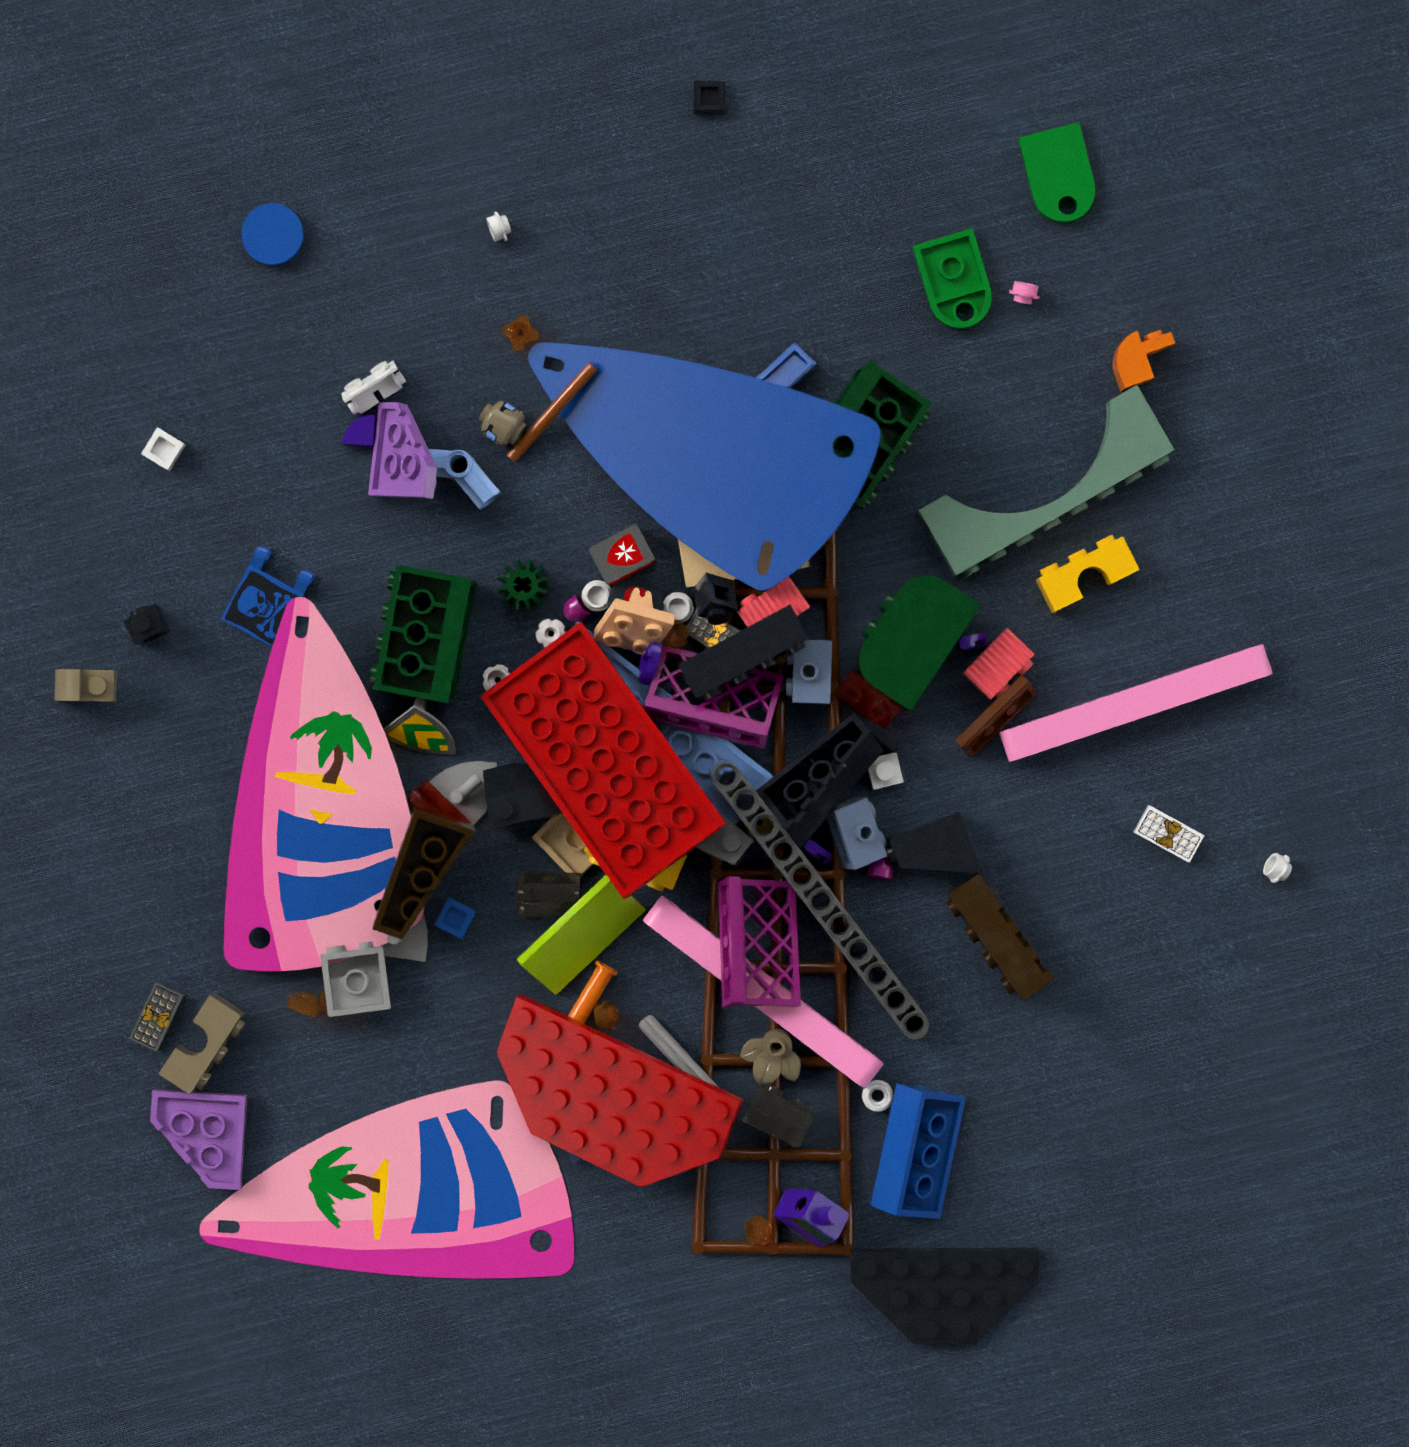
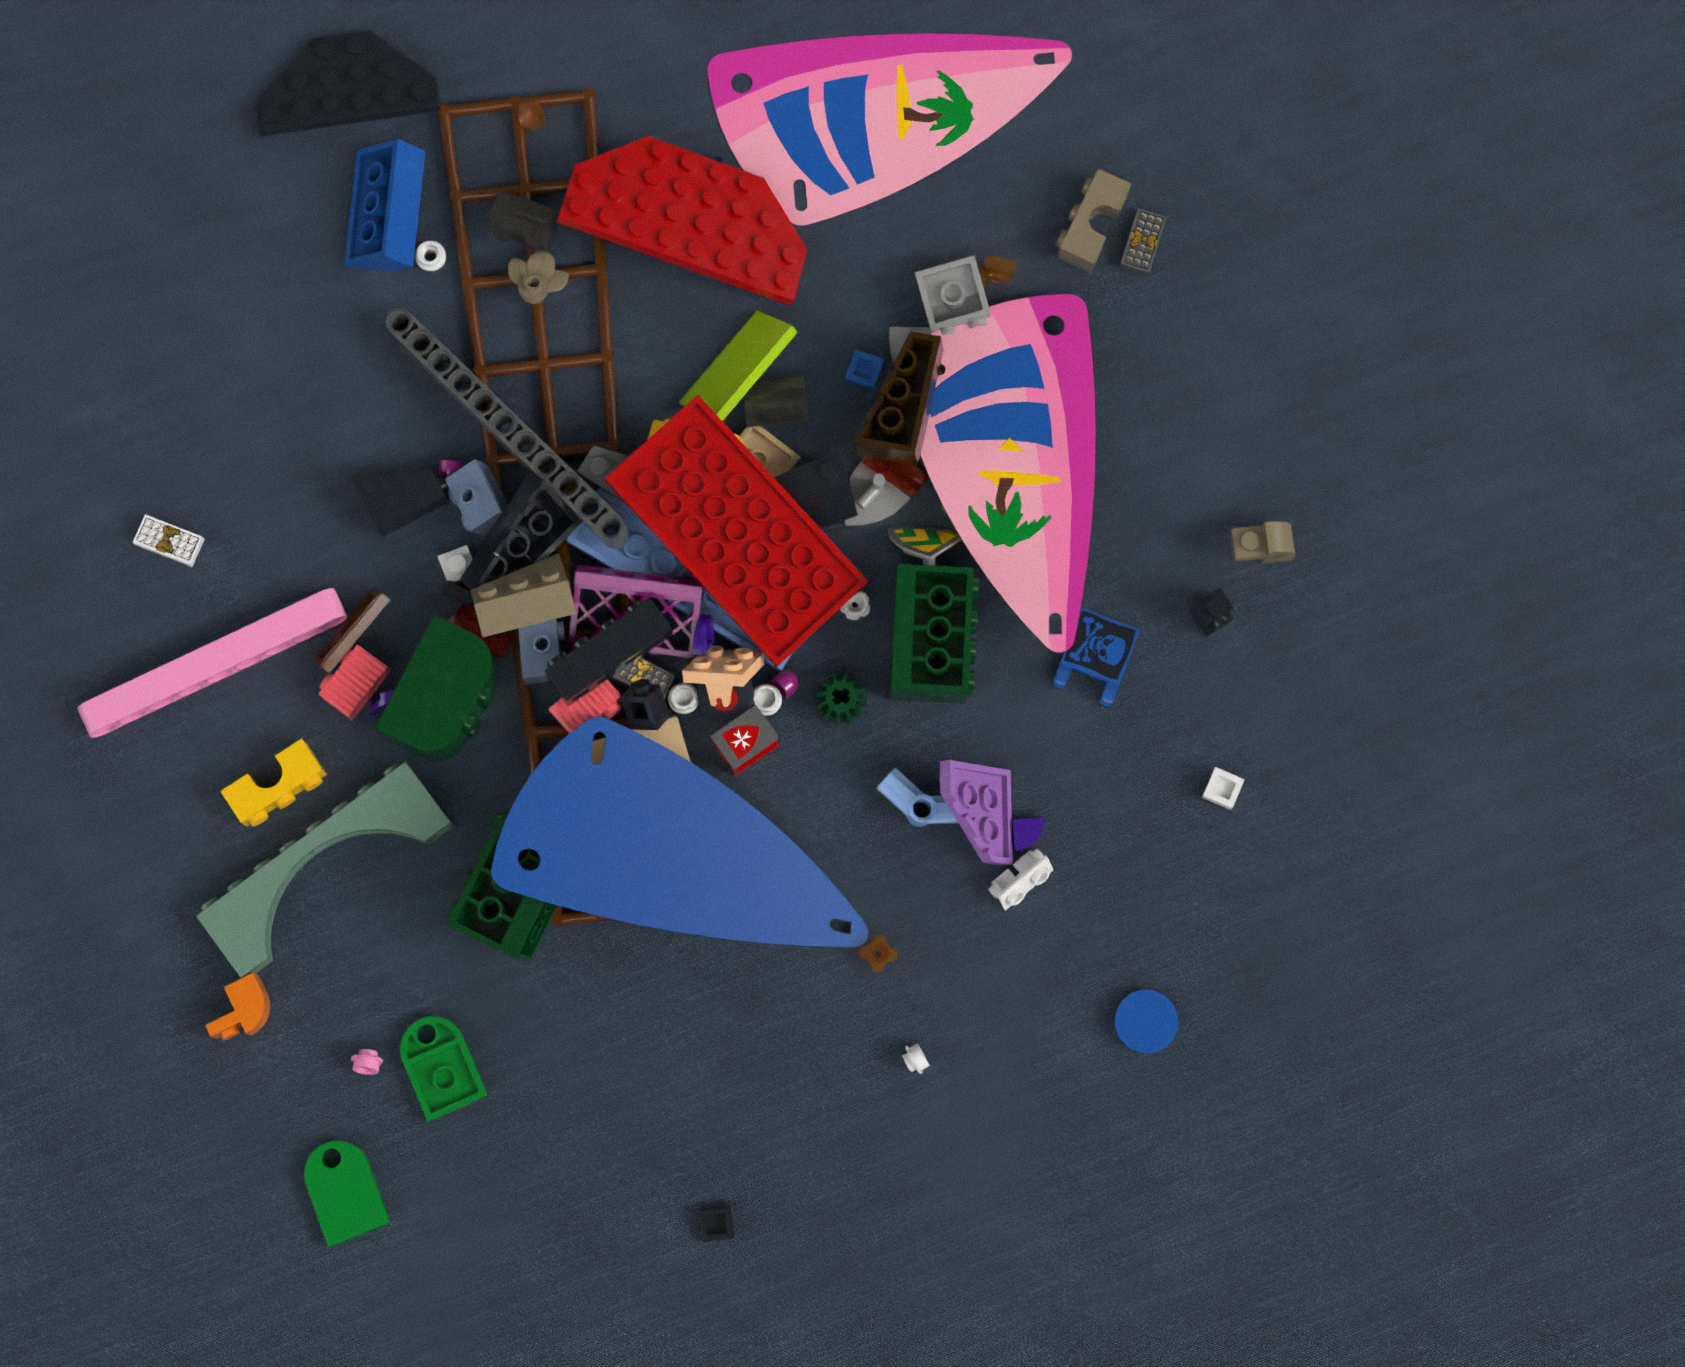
camera: 170 degrees right, 10 degrees down
medium lavender plate [150,1089,248,1190] -> none
dark tan head [479,400,527,447] -> none
dark orange bar [507,362,598,462] -> none
white plate [536,619,565,647] -> none
orange pin [568,960,618,1024] -> none
clear orange plate [594,1000,619,1031] -> none
light grey axle [638,1015,719,1088] -> none
bright pink beam [643,895,884,1089] -> none
clear orange plate [662,619,689,648] -> none
magenta fence [718,876,801,1008] -> none
blue tile [756,343,817,389] -> none
dark purple torso [773,1189,849,1247] -> none
dark purple tile [802,838,834,865] -> none
dark brown wedge [946,872,1055,1001] -> none
white plate [1263,853,1292,883] -> none
none -> dark tan wedge [470,553,576,637]

